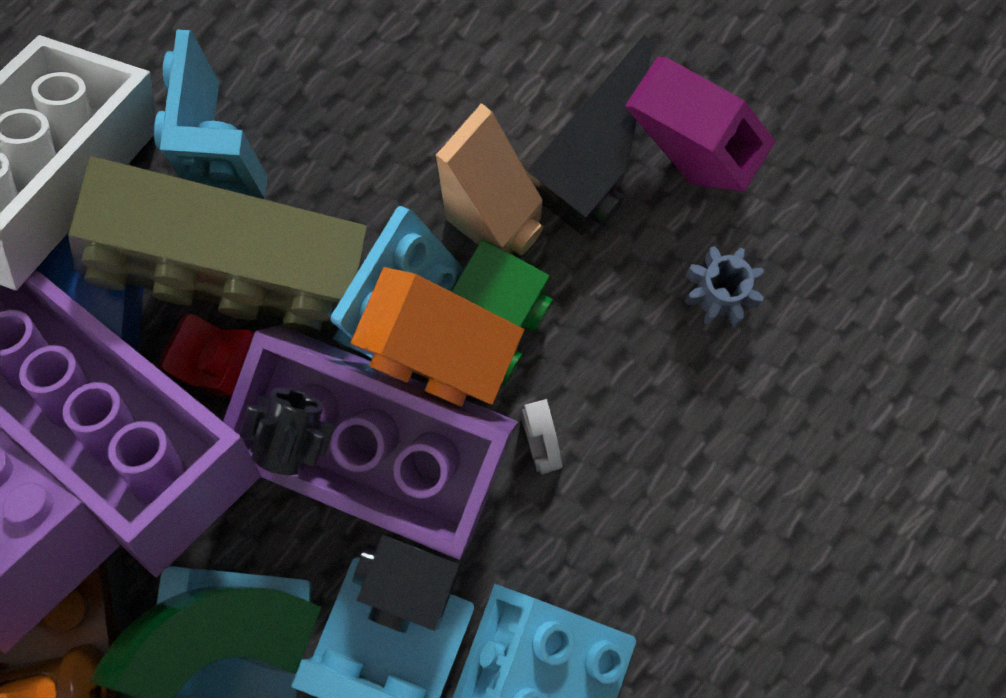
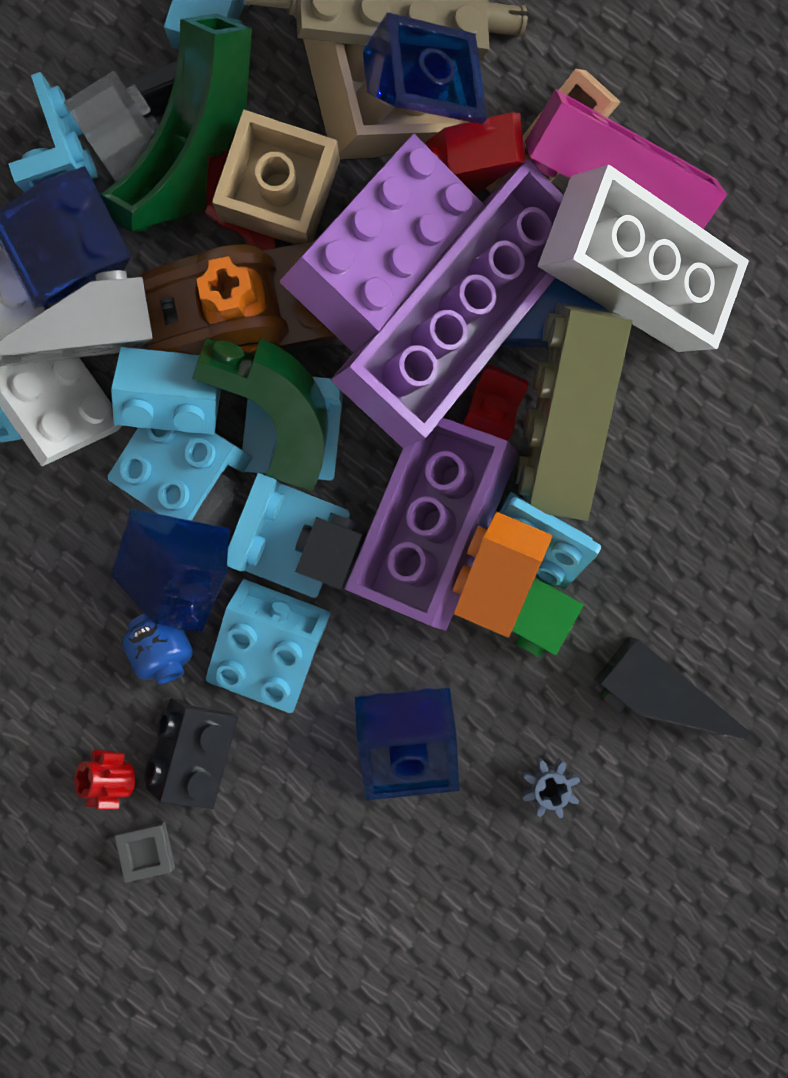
camera: 90 degrees right, 10 degrees up
medium azure bracket [154,29,267,199] -> none
black gear [239,387,335,475] -> none
light nougat slope [436,103,543,256] -> none
white tile [521,399,562,474] -> none
magenta slope [625,57,776,191] -> none
none -> clear blue slope [355,688,460,801]

